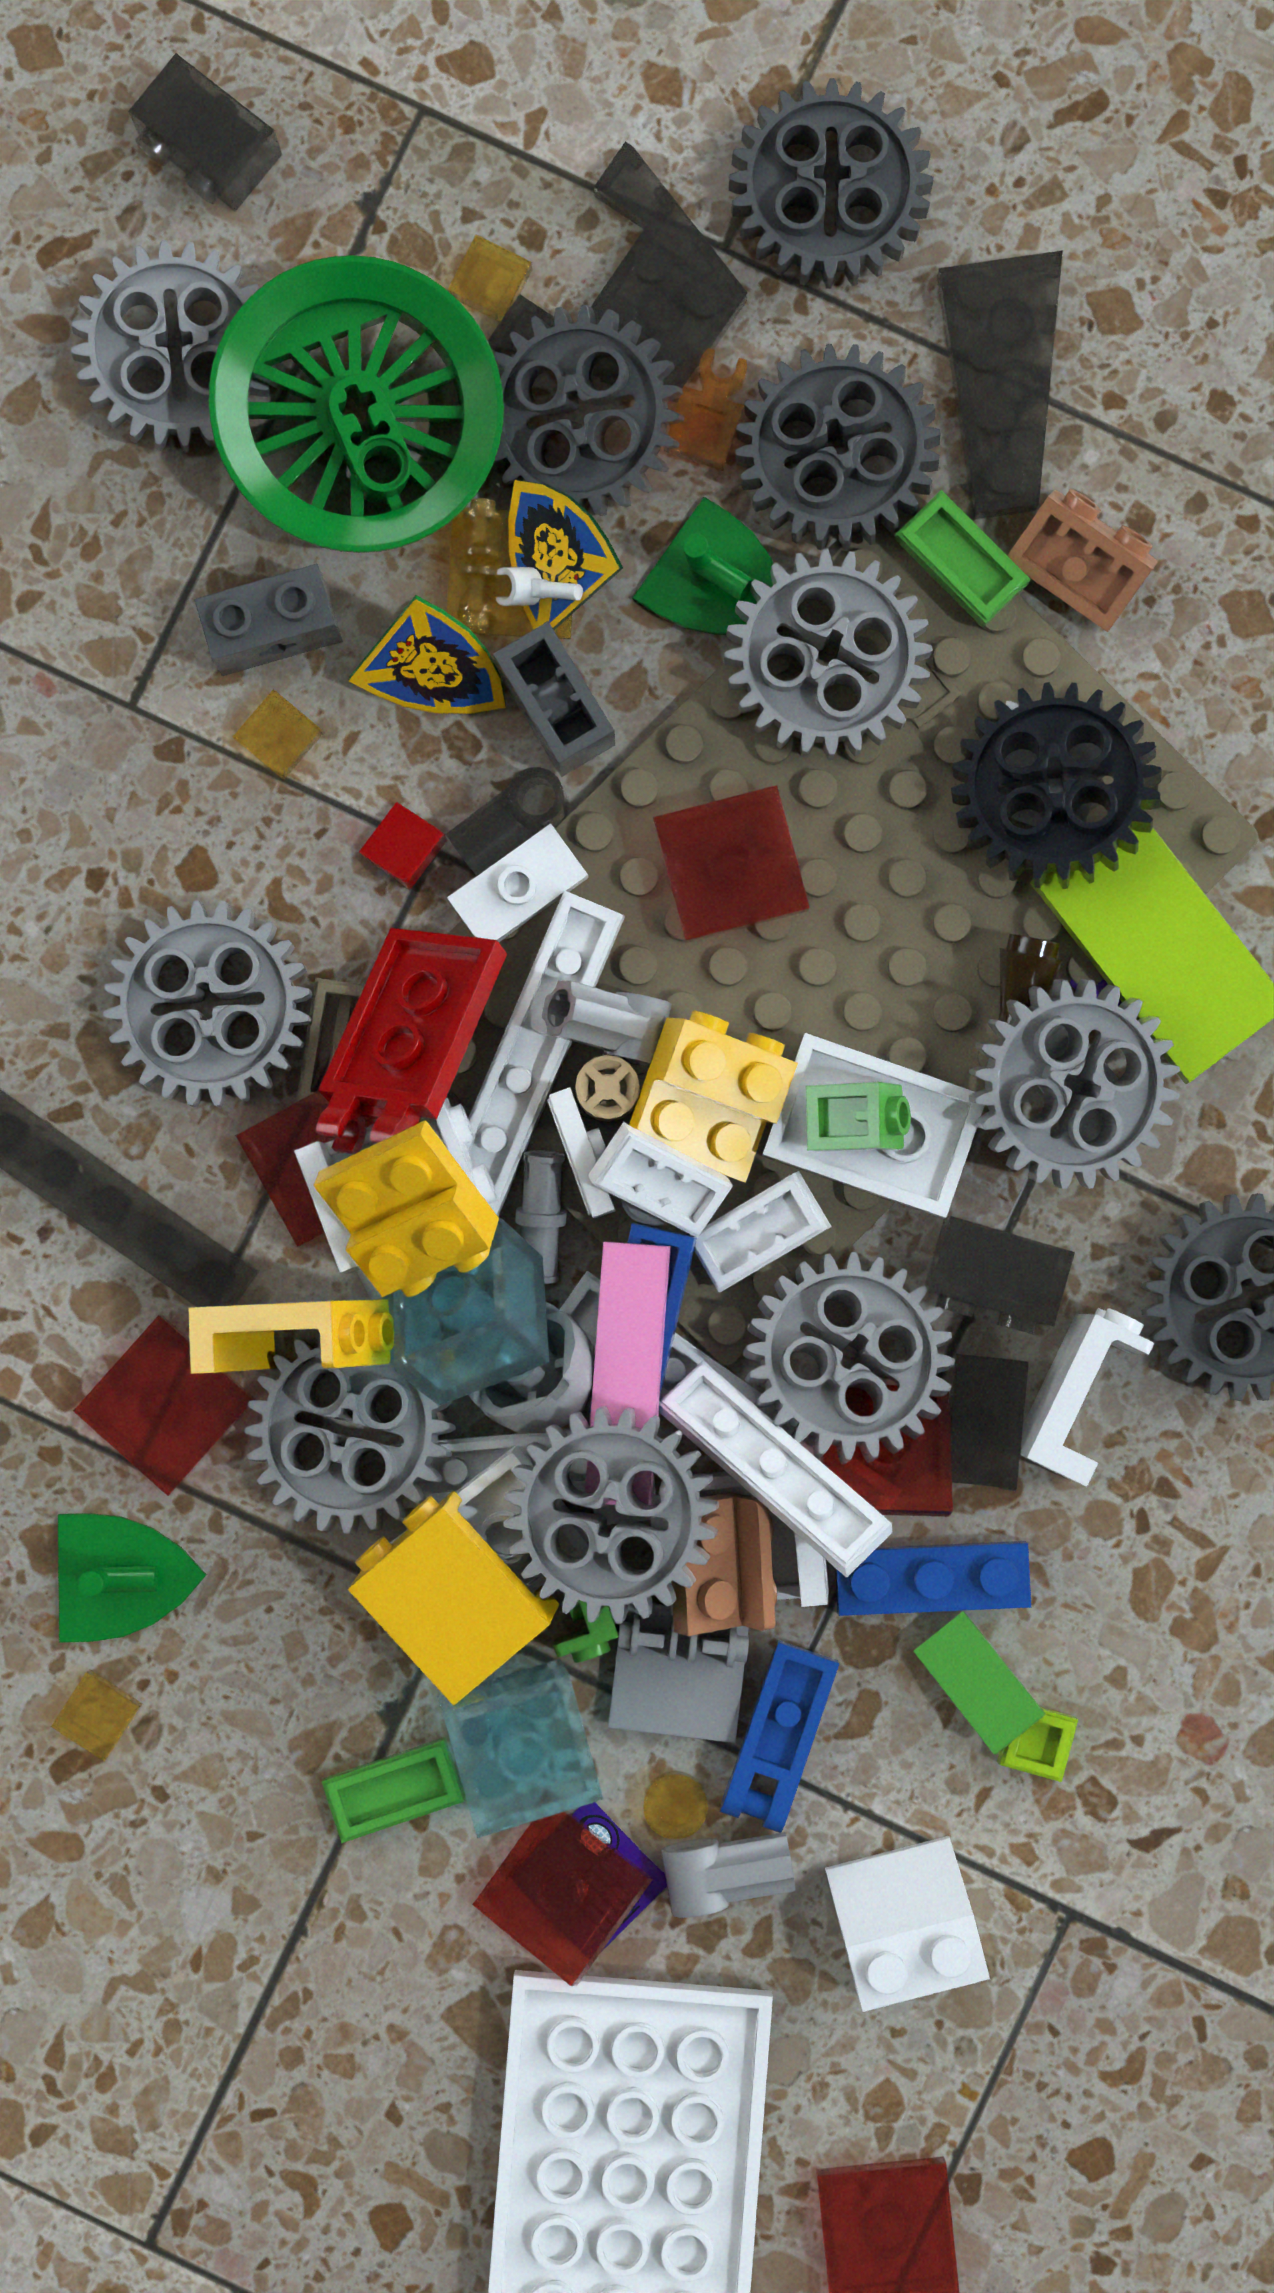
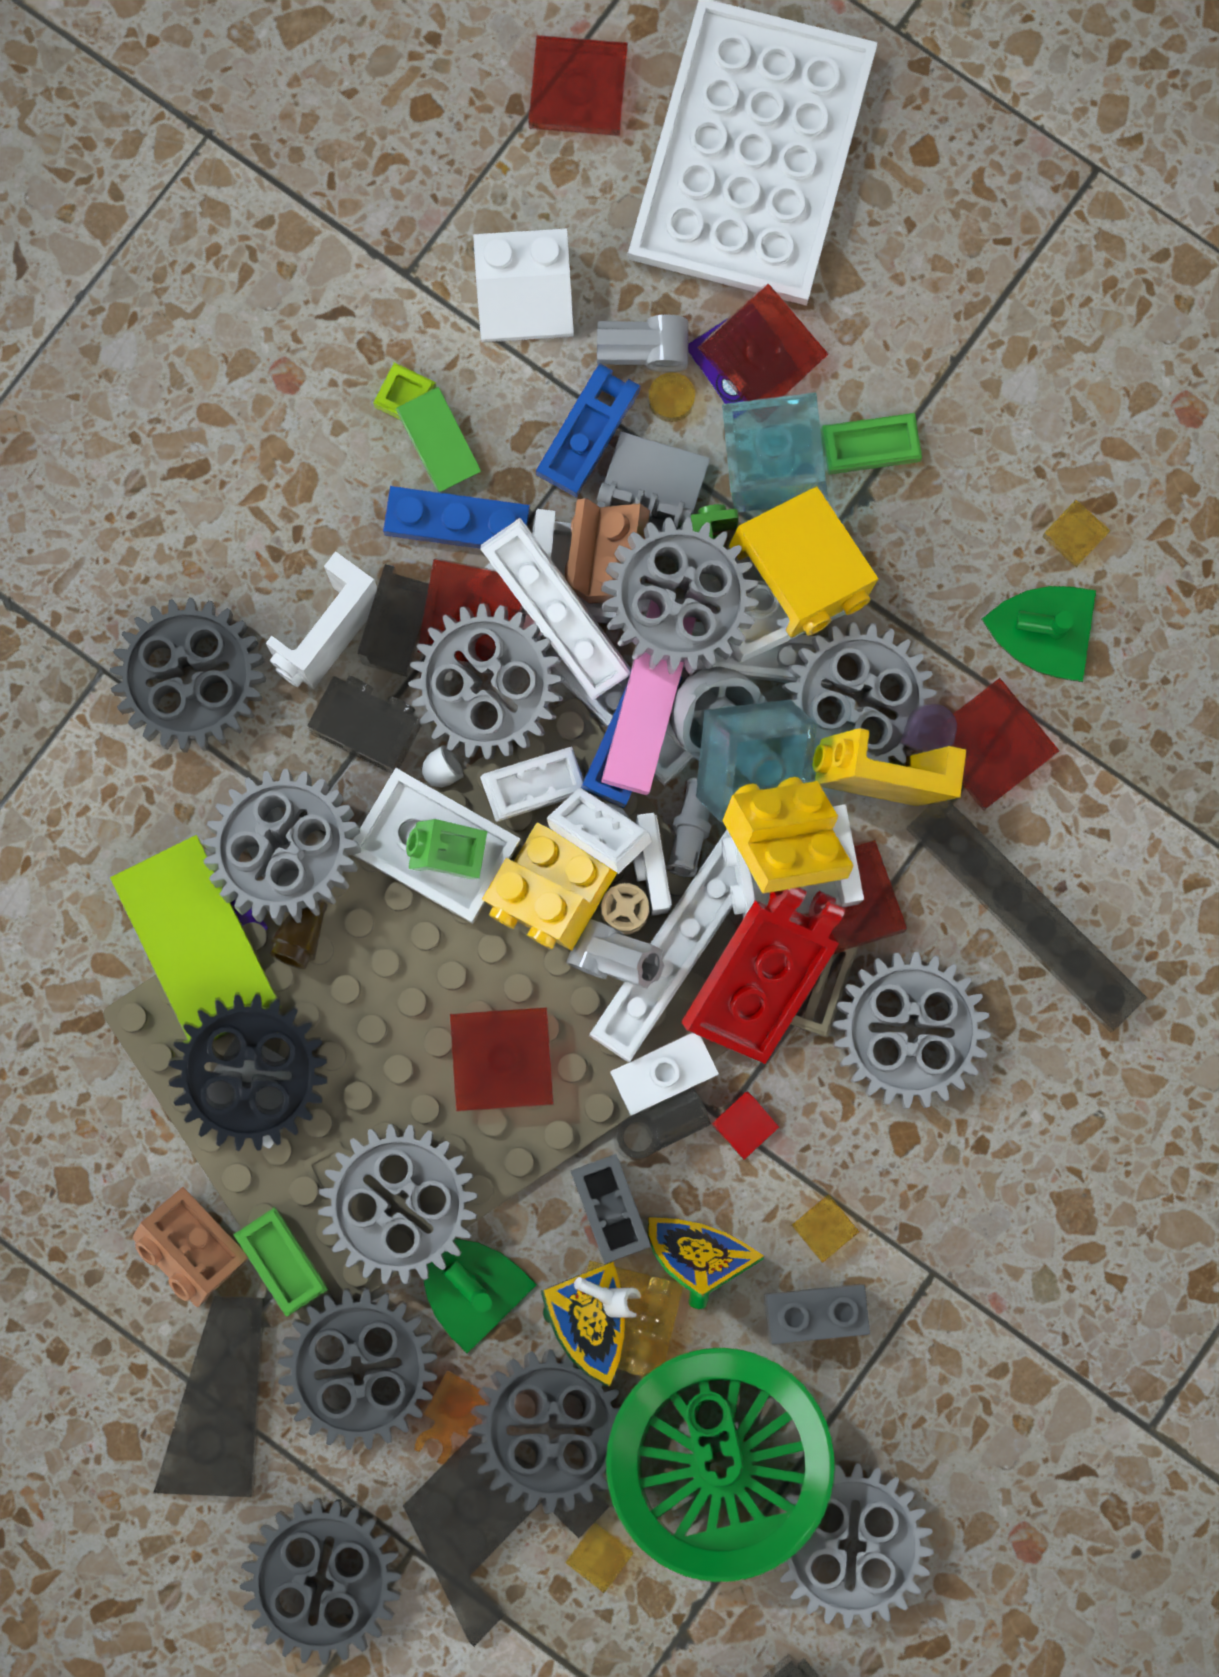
camera: 170 degrees left, 5 degrees down
none -> white hinge [422,745,463,788]
none -> clear purple tile [900,704,957,752]

